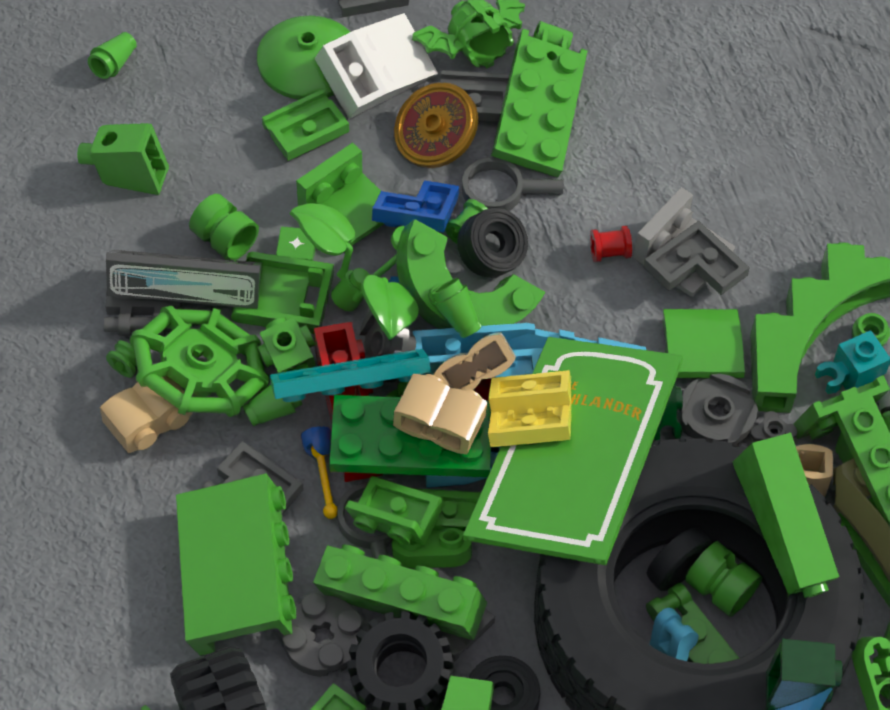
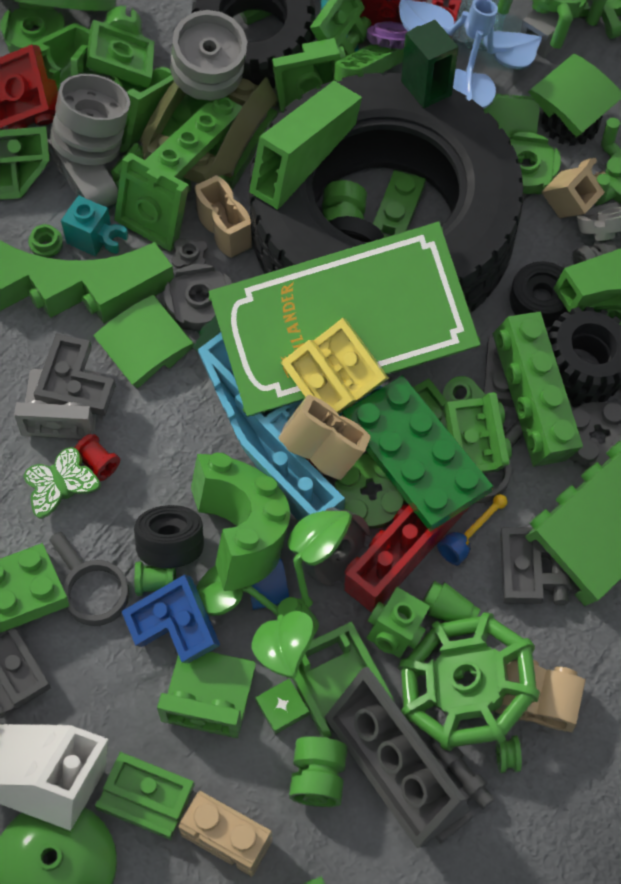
camera: 125 degrees left, 5 degrees up
teal plate [270,349,431,402] -> none
tan brick [393,374,487,455] -> none
pearl gold shield [394,83,478,168] -> none
bright green cone [432,278,481,338] -> none
medium azure plate [649,608,699,661] -> none
none -> bright green animal [23,447,101,519]
none -> tan brick [178,791,273,877]

